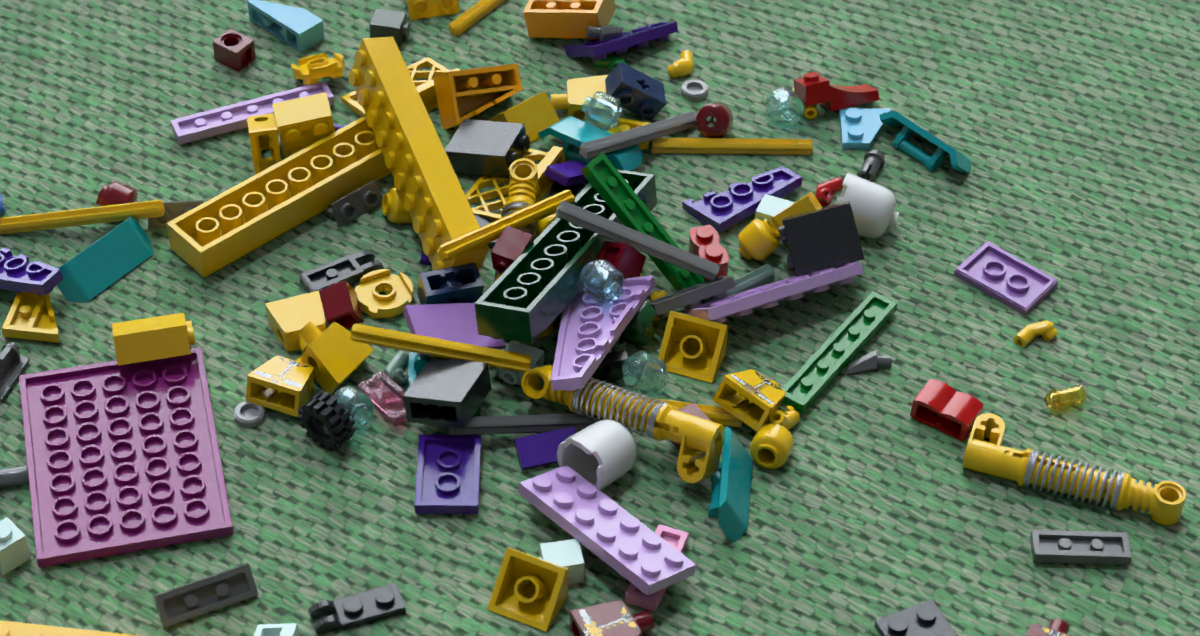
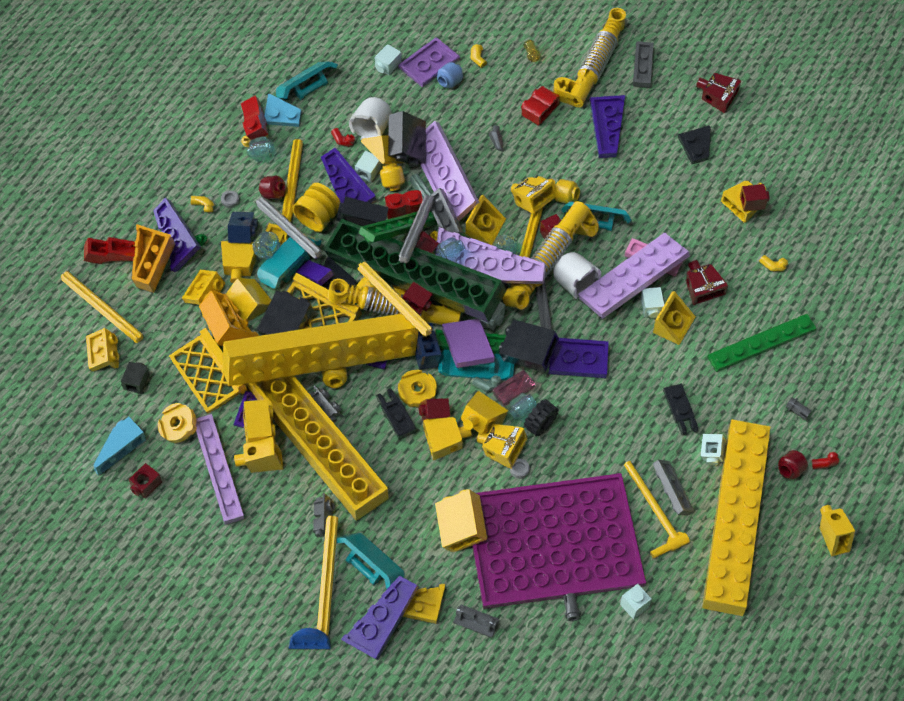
camera: 85 degrees left, 15 degrees up
dark red head [96,181,139,222] -> none
yellow axle [351,323,531,373] -> none
dark purple tile [514,426,576,470] -> none
dark grey bar [586,25,623,42] -> none
plate [781,291,897,414] -> none
dark grey pin [857,150,885,182] -> none
none -> yellow bracket [182,269,225,305]
none -> yellow wheel [292,183,340,232]
none -> black window [336,197,389,226]
none -> light aqua brick [375,44,401,75]
none -> medium blue head [437,62,463,88]
none -> dark purple wing [590,95,625,158]
none -> yellow bar [624,461,690,559]

